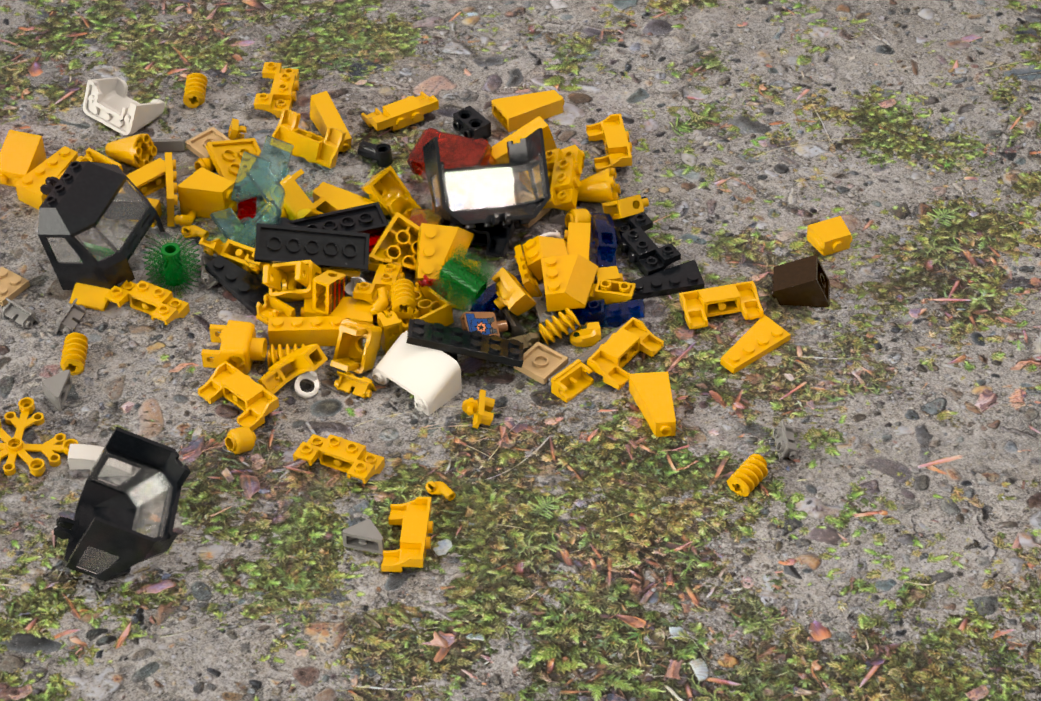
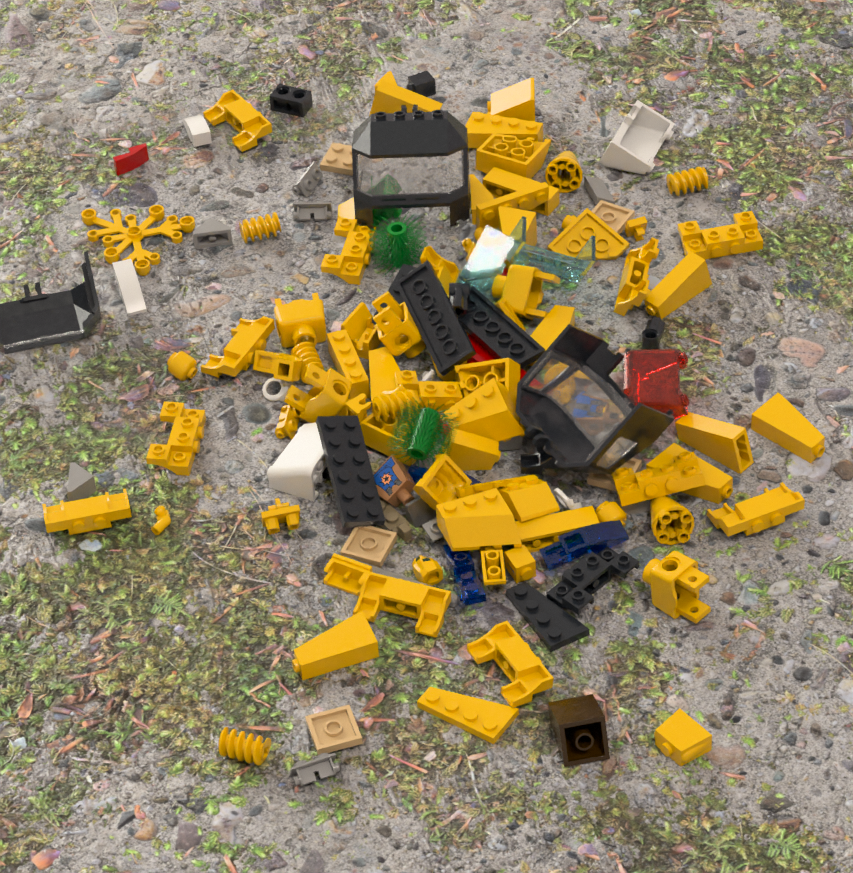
camera: 75 degrees right, 0 degrees up
yellow torso [312,270,348,316] -> none
yellow bracket [361,91,439,131] -> none
black brick [453,106,491,144] -> none
yellow piece [538,307,581,346] -> none
yellow torso [602,194,649,221] -> none
none -> tan plate [305,705,363,755]
none -> yellow slope [341,302,373,343]
none -> yellow piece [642,551,711,624]

